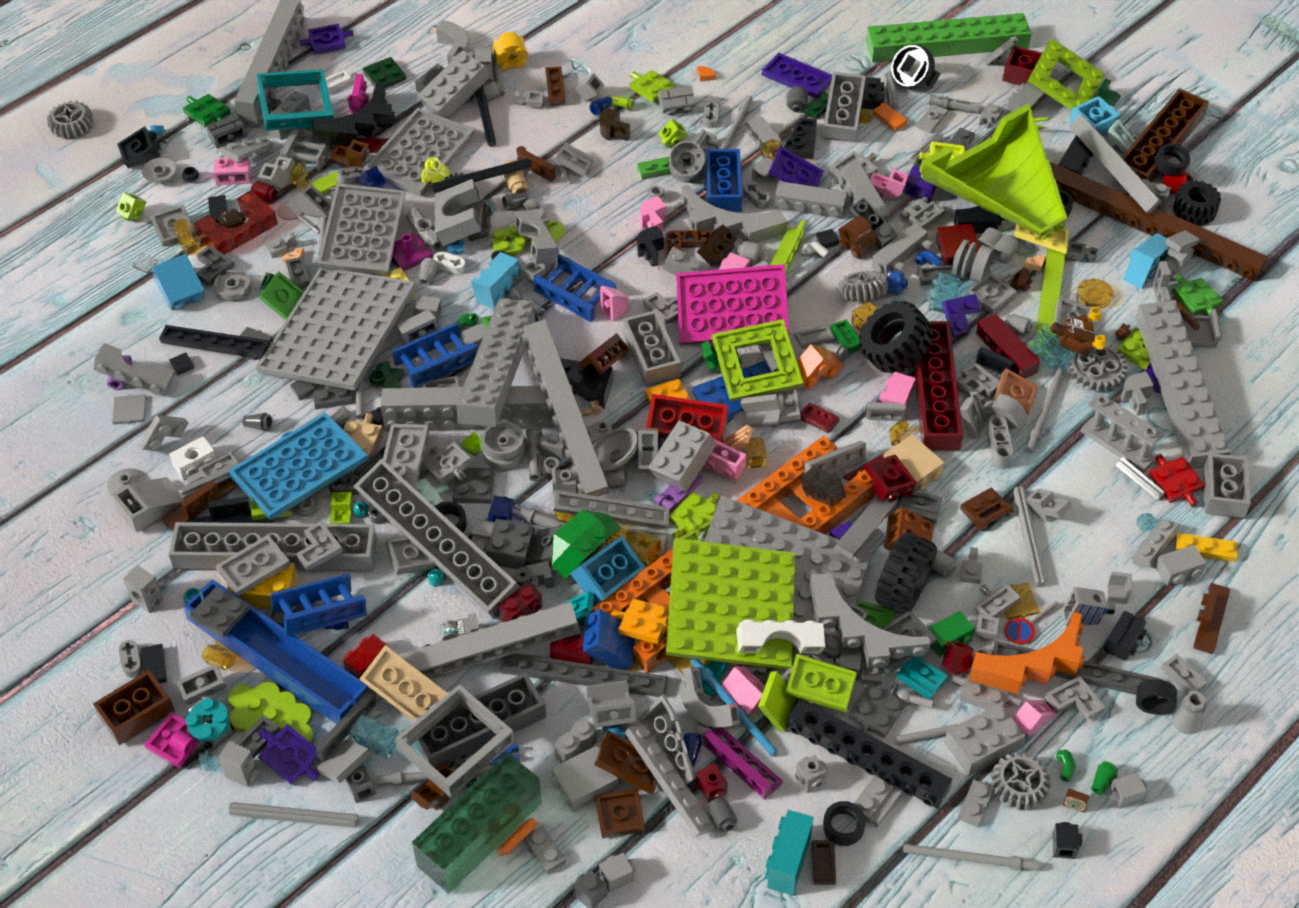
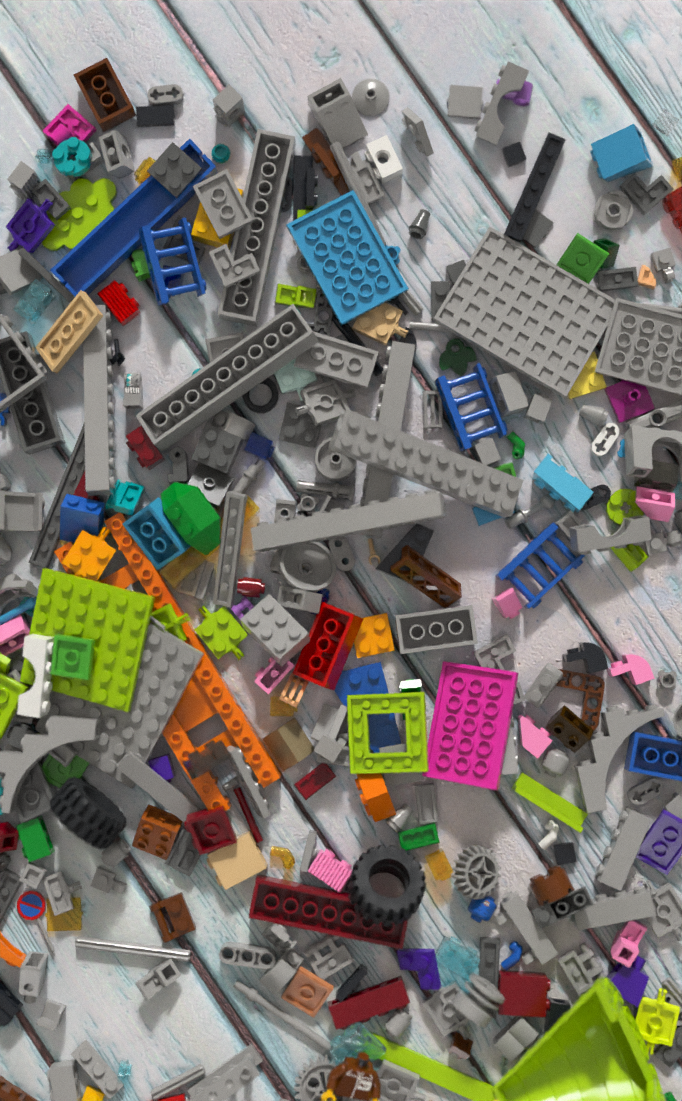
camera: 100 degrees right, 35 degrees up
light nougat tile [1024,255,1047,272] -> none
none -> bright green plate [51,634,95,680]
none -> bright green brick [131,249,150,282]
none -> dark red brick [237,577,265,598]
none -> dark tan slope [262,718,315,771]
none -> light grey panel [314,734,347,763]
none -> bright pink slope [635,486,675,522]

